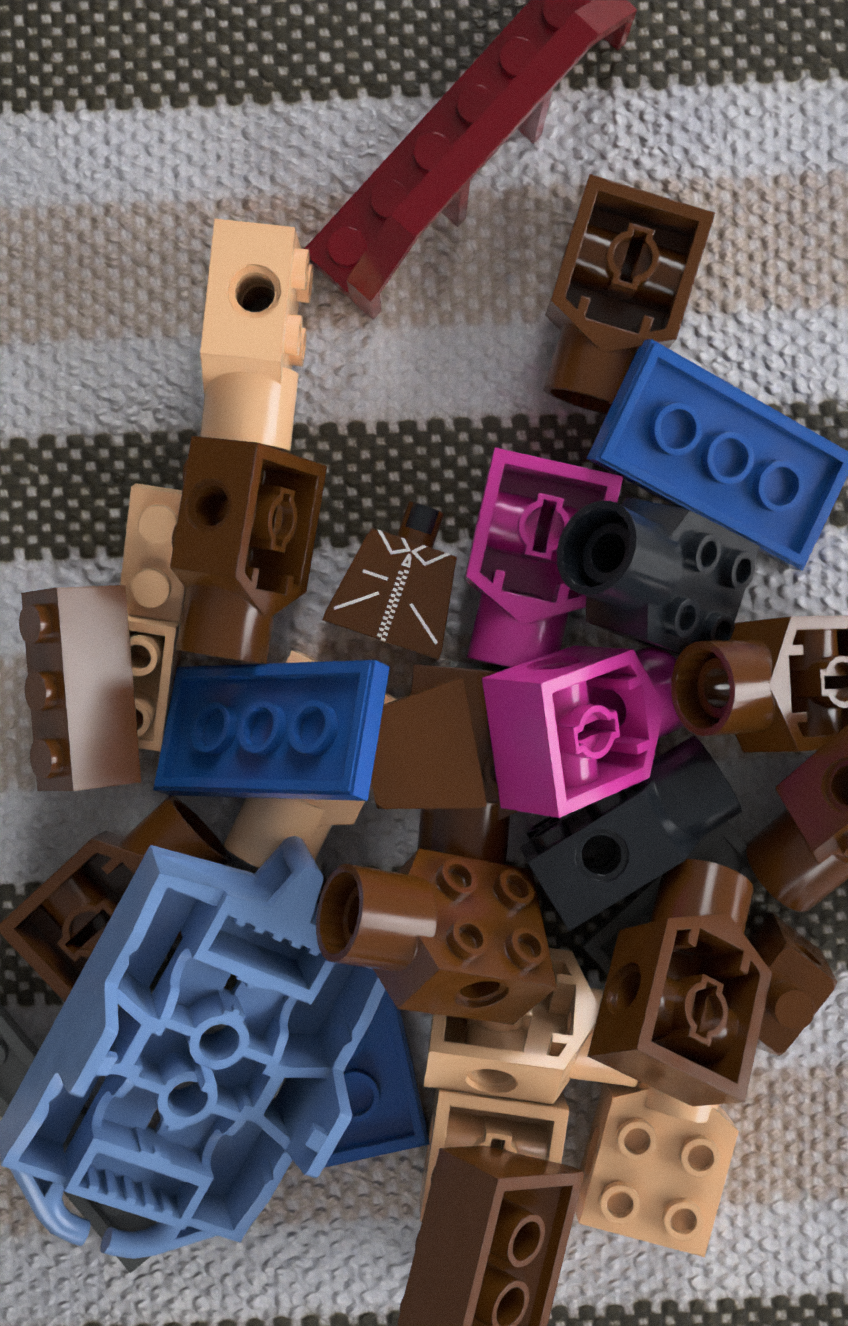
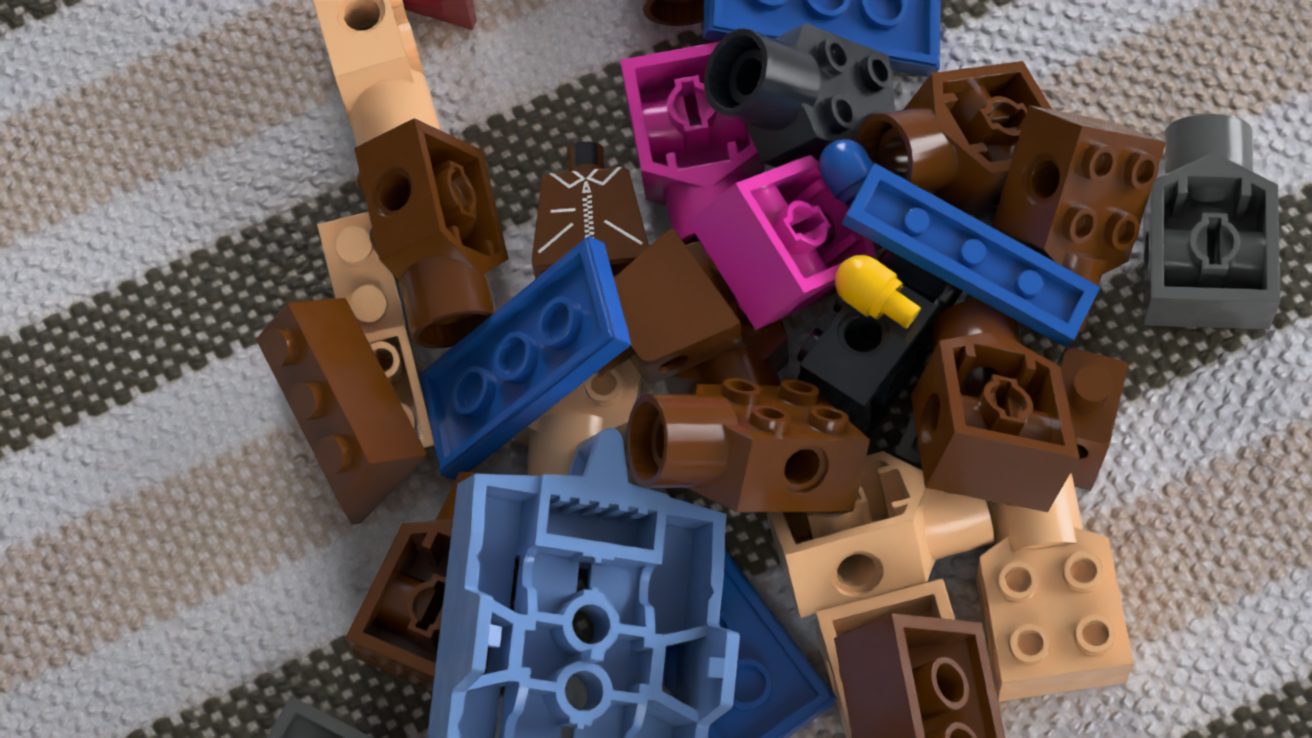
camera: 15 degrees left, 20 degrees down
none -> blue cylinder [819,139,873,206]
none -> yellow cylinder [835,255,921,329]
none -> blue plate [841,163,1100,348]

